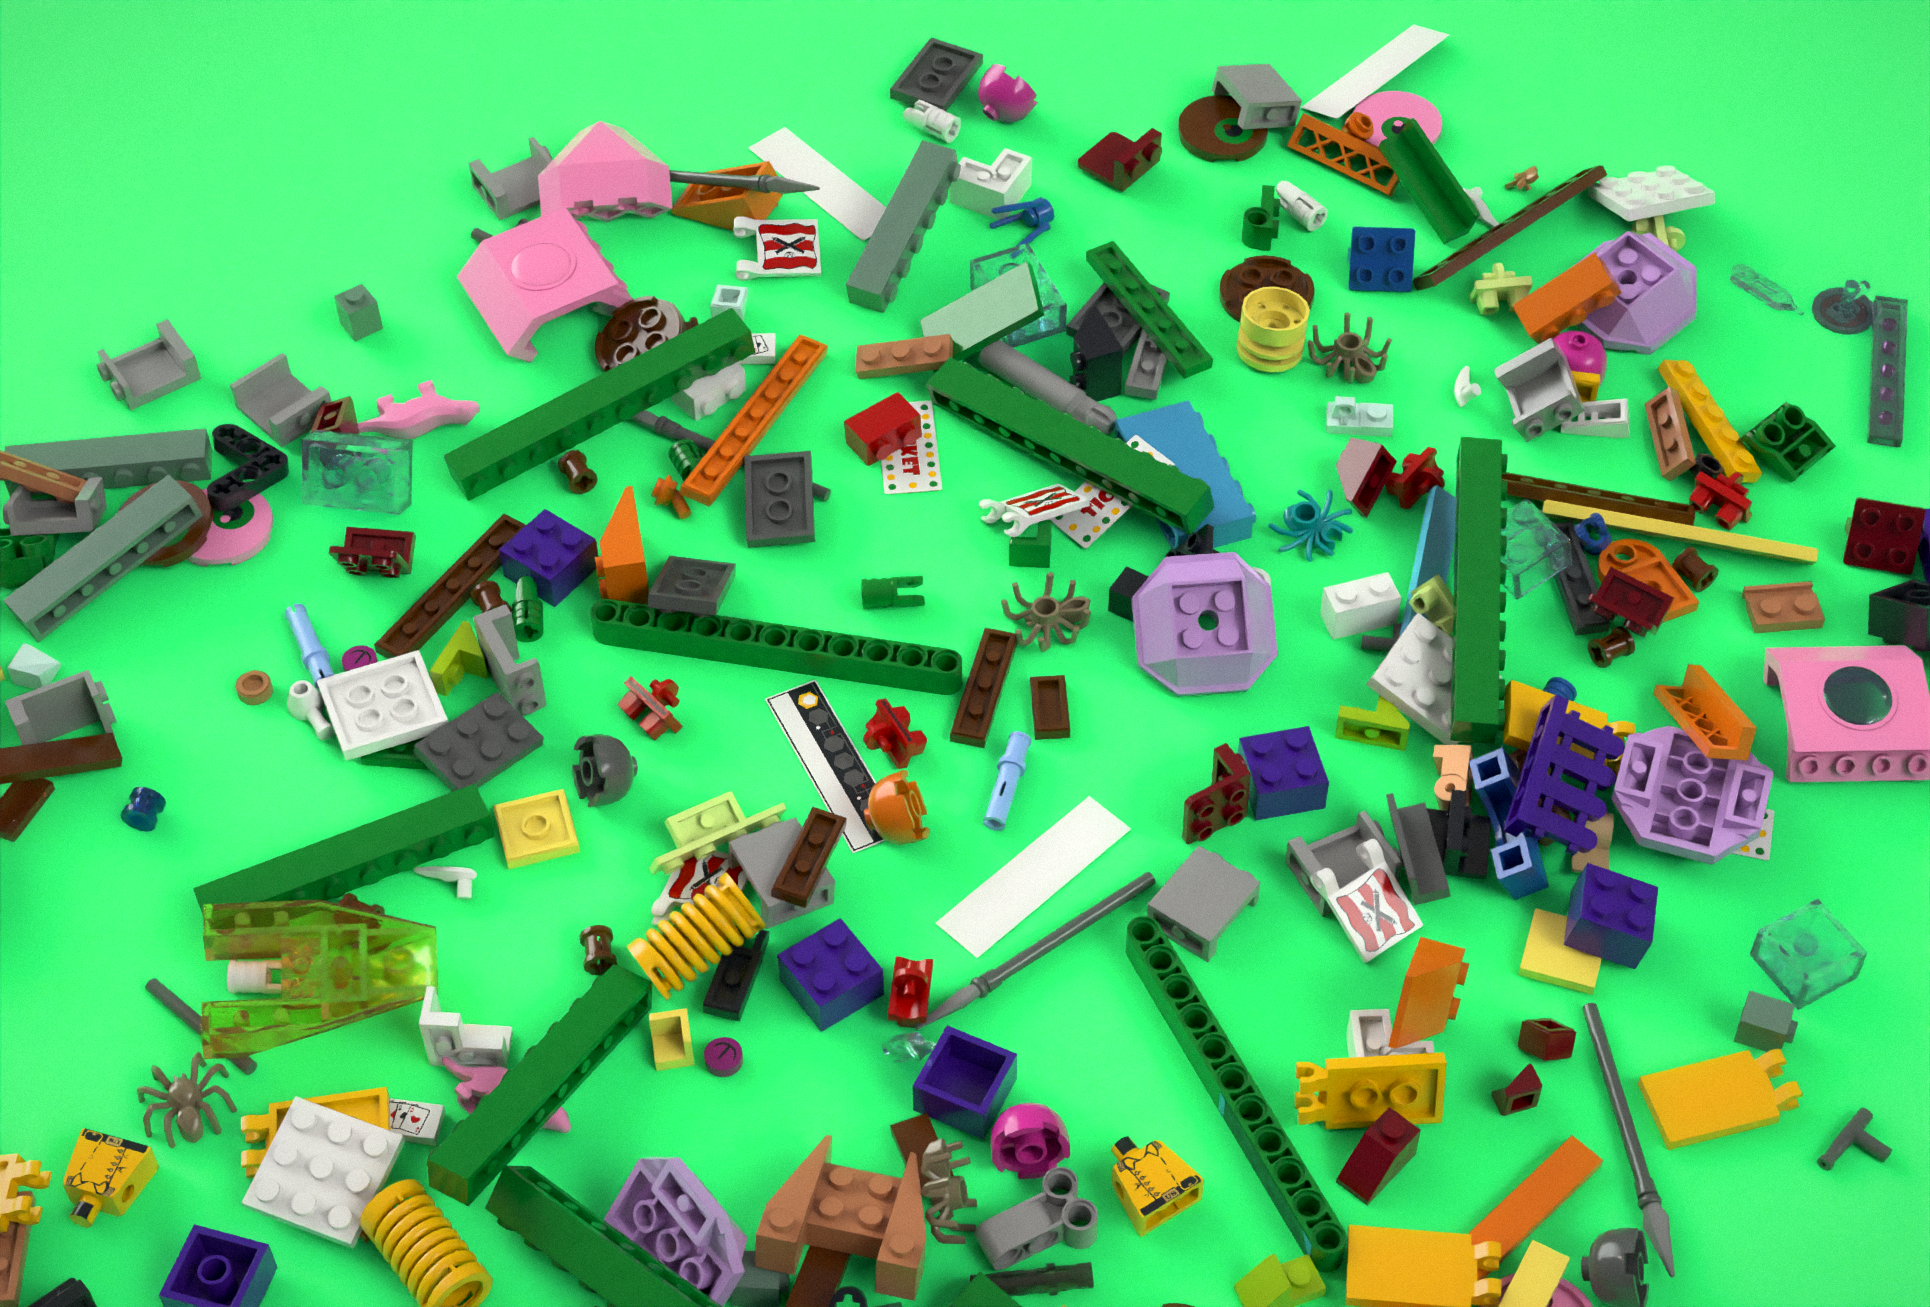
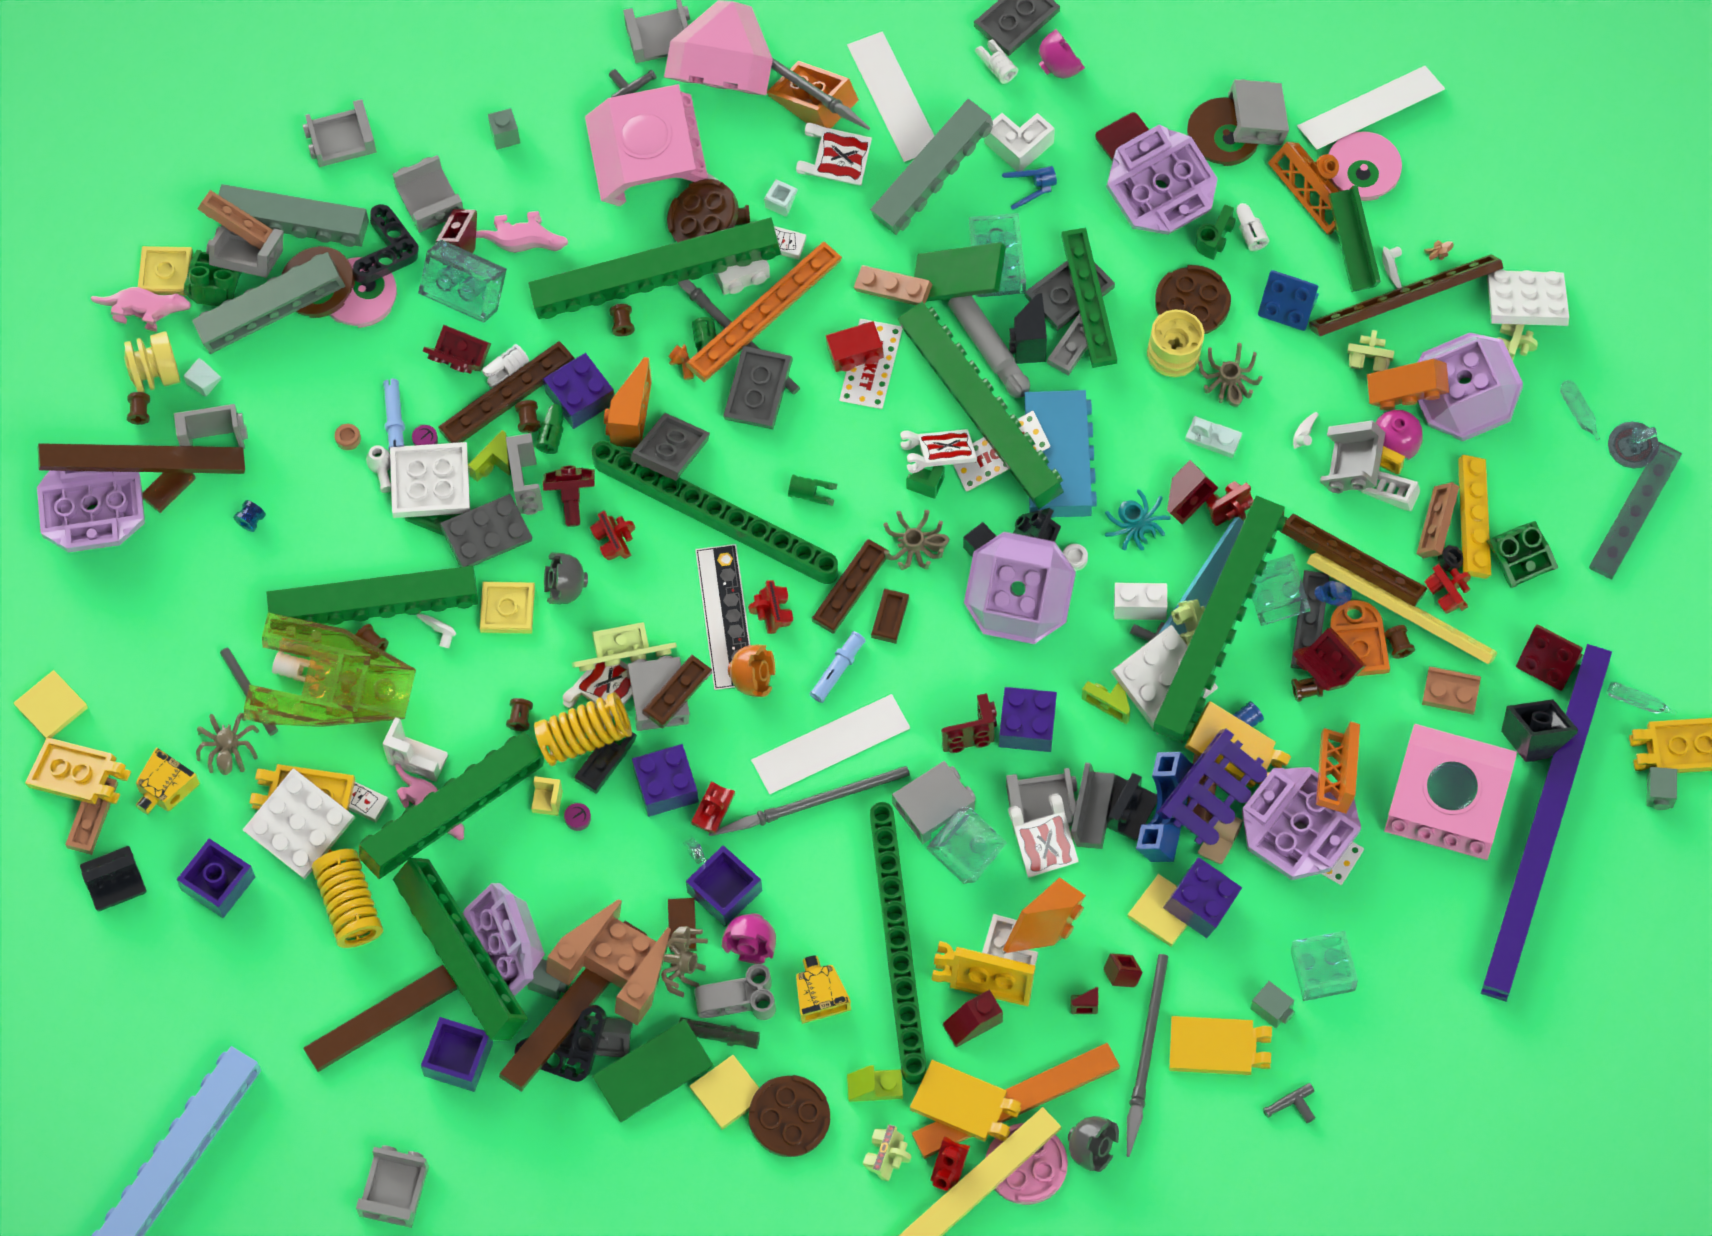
camera: 20 degrees right, 15 degrees up
light nougat leg [1433,745,1474,811] -> none
none -> white hinge [482,344,529,388]
none -> dark red piece [543,465,595,527]
none -> clear light blue piece [926,807,1007,884]
none -> lavender piece [1106,125,1218,235]

